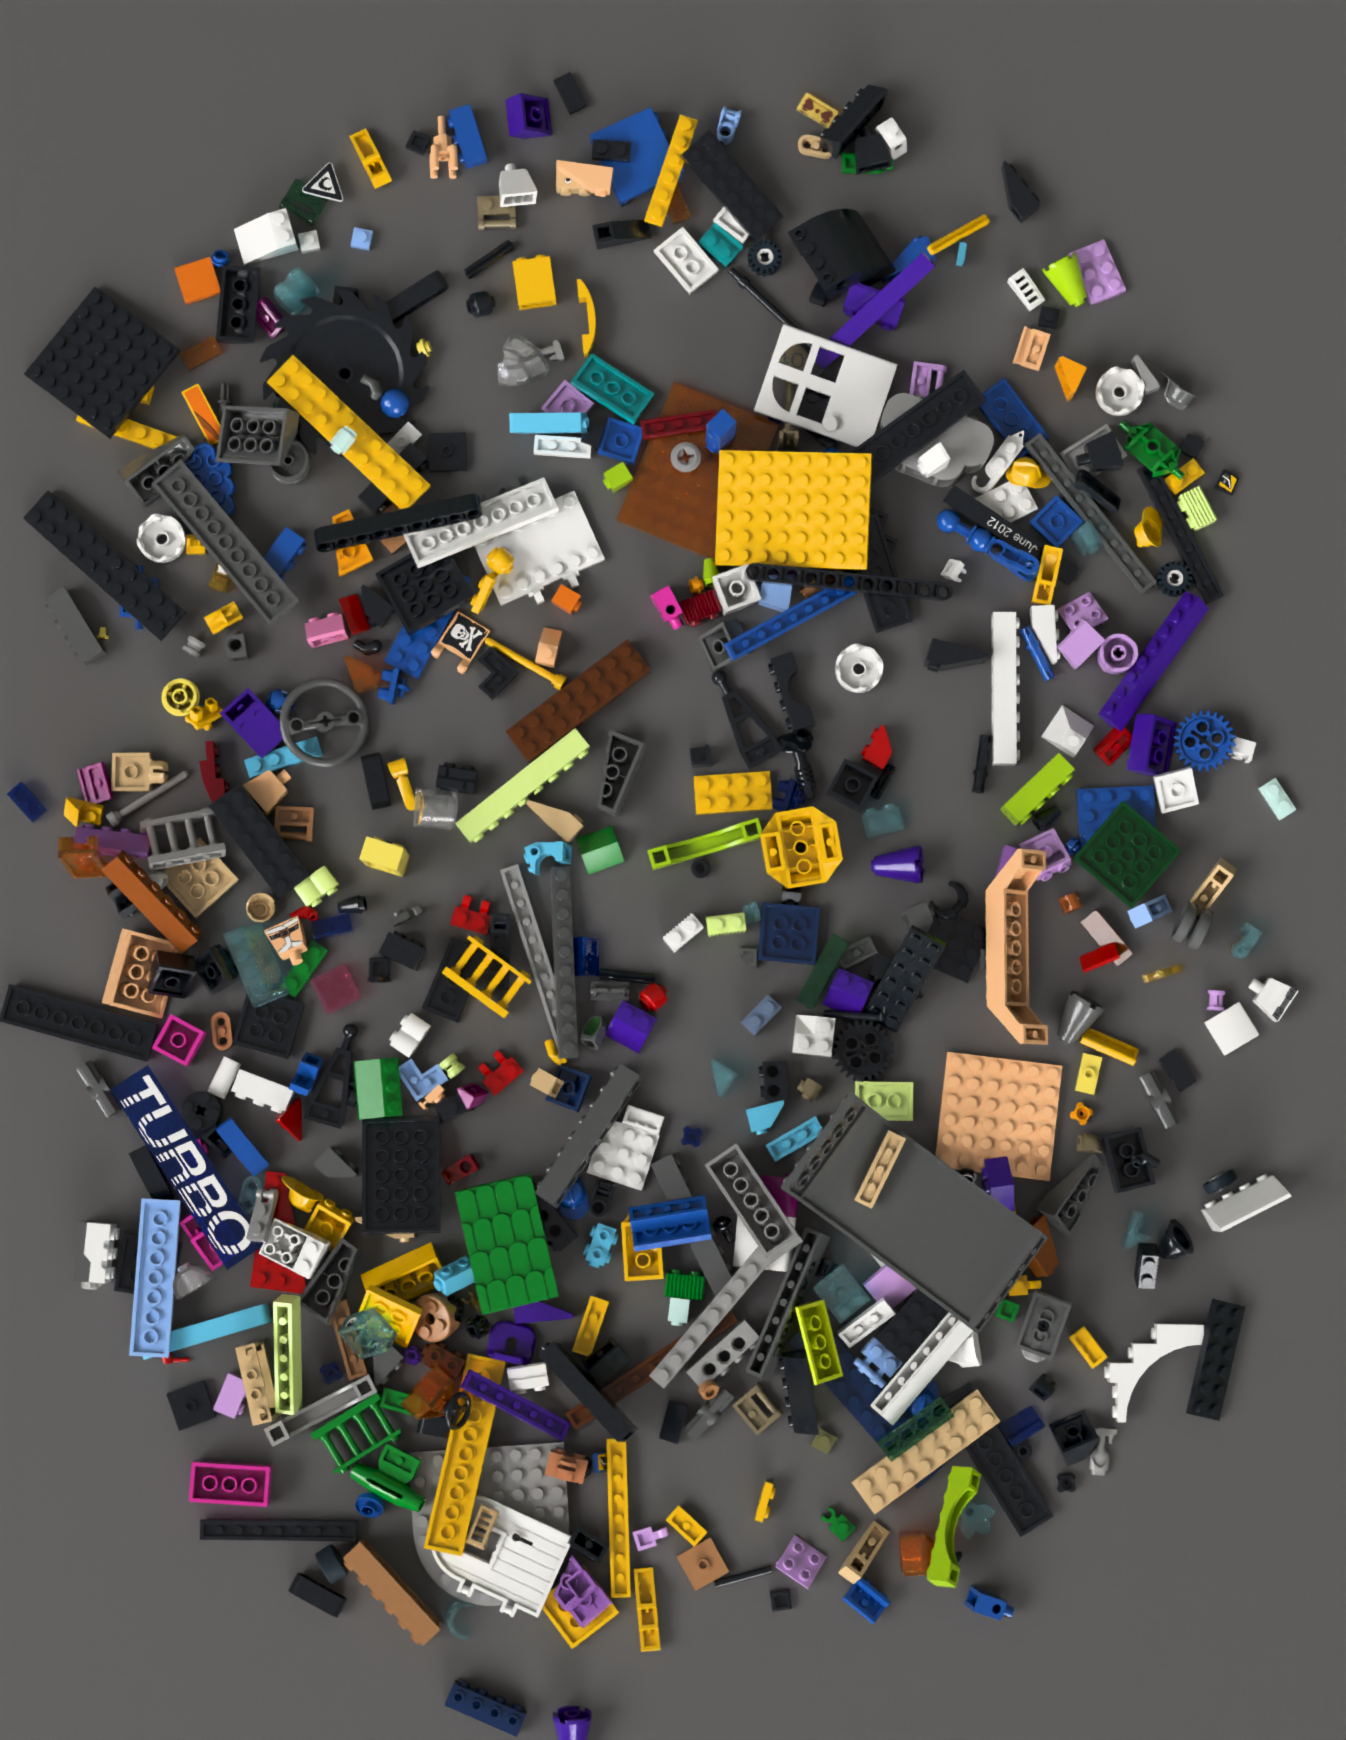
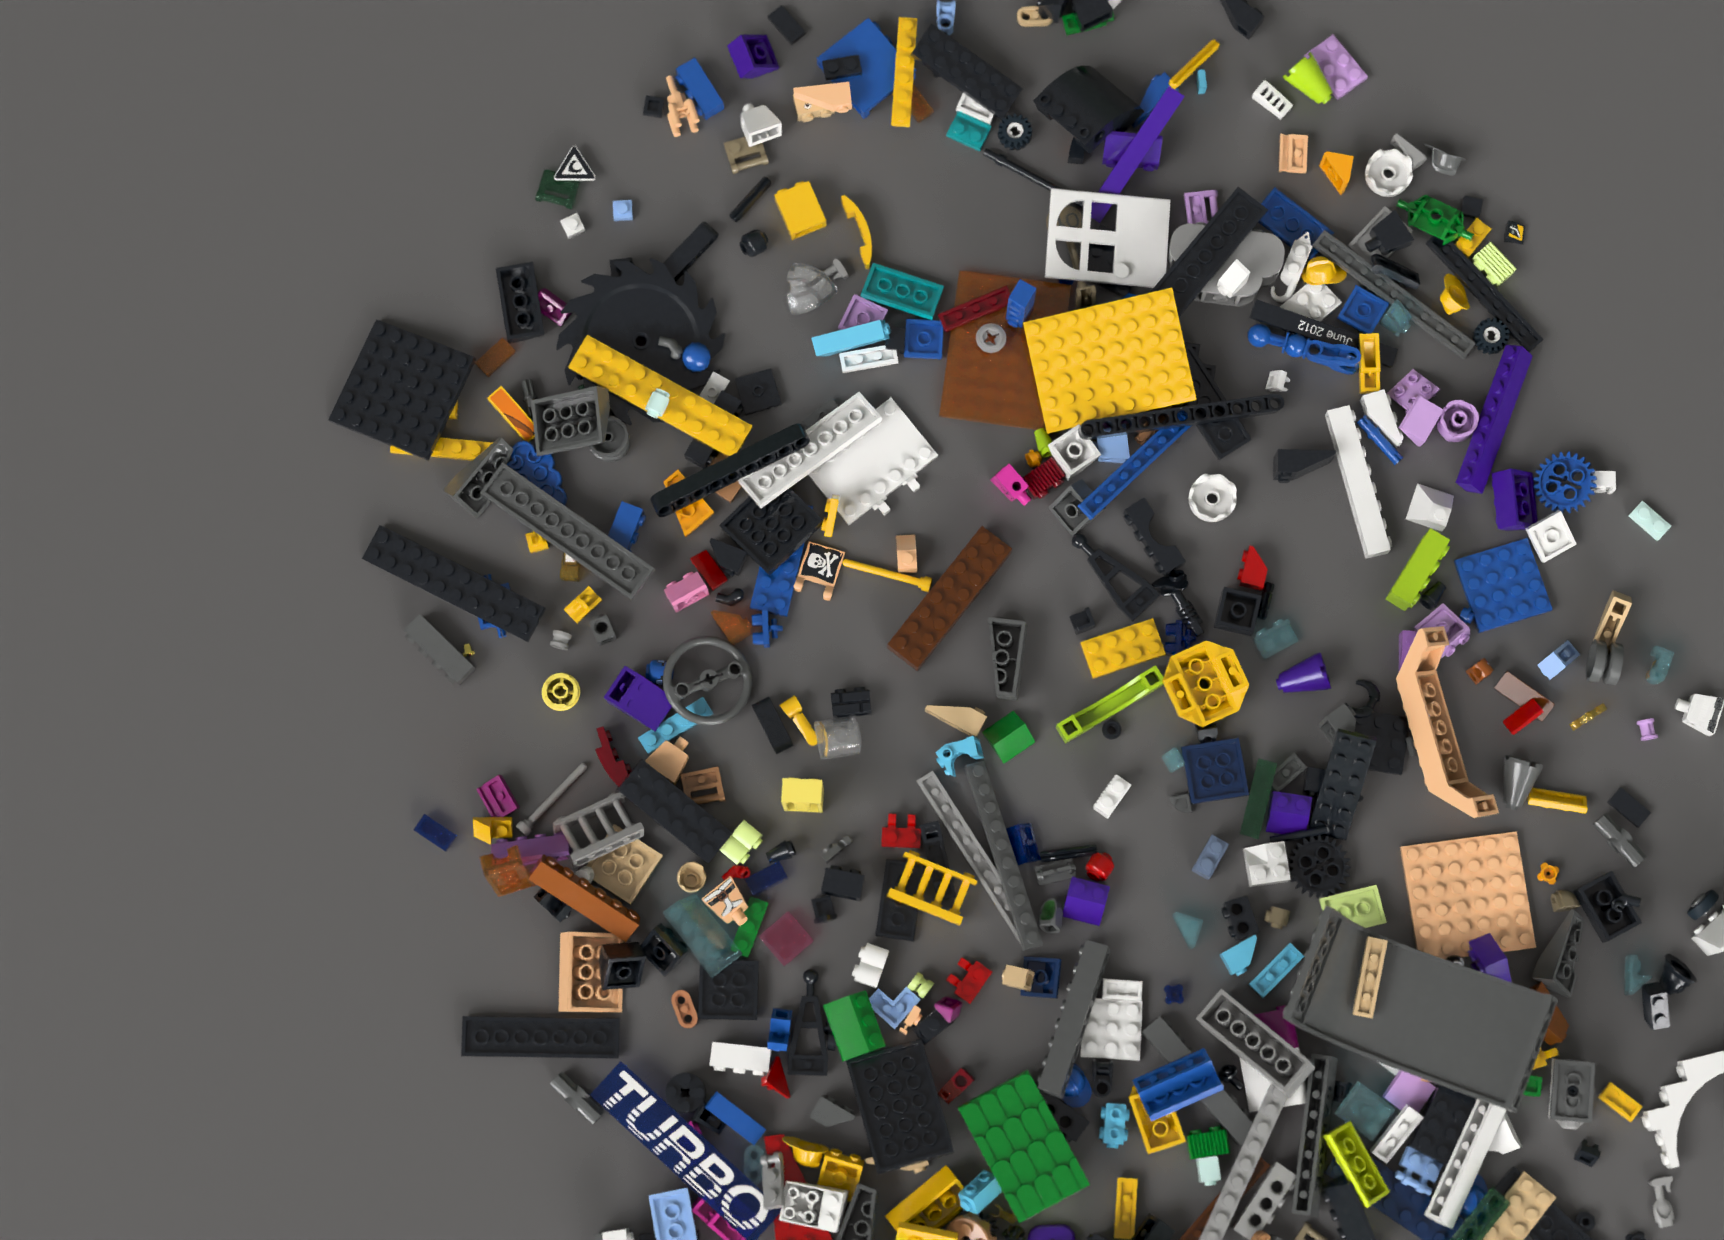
camera: 10 degrees left, 5 degrees down
tan plate [111,753,169,792] -> none
black slope [129,1145,175,1200] -> none
white plate [136,514,186,563] -> none
dark pink brick [152,1014,207,1067] -> none
orange tile [174,257,220,305] -> none
yellow hips [185,697,223,731] -> none
white pin [207,1056,241,1099] -> none
blue plate [211,250,230,267] -> none
white slope [234,208,299,266] -> none
clear light blue slope [273,266,319,316] -> none
yellow slope [349,128,392,189] -> none
light yellow plate [416,338,432,357] -> none
yellowish green brick [455,728,590,843] -> none
black plate [478,646,519,701] -> none
yellow head [486,547,514,575] -> none
dark purple slope [514,1301,574,1324] -> none
yellow arm [544,1039,567,1066] -> none
orange brick [551,584,582,615] -> none
black slope [592,220,652,250] -> none
lime brick [602,462,633,493] -> none
white plate [654,227,719,295] -> none
yellowish green brick [706,912,746,937] -> none
black pin [972,735,992,794] -> none
clear blue panel [999,1406,1046,1447] -> none
black plate [1038,306,1060,329] -> none
black slope [1049,1410,1099,1467] -> none
dark green plate [1073,801,1182,909] -> none
light yellow plate [1075,1053,1102,1095] -> none
red slope [1093,727,1132,766] -> none
white slope [1204,1002,1260,1056] -> none

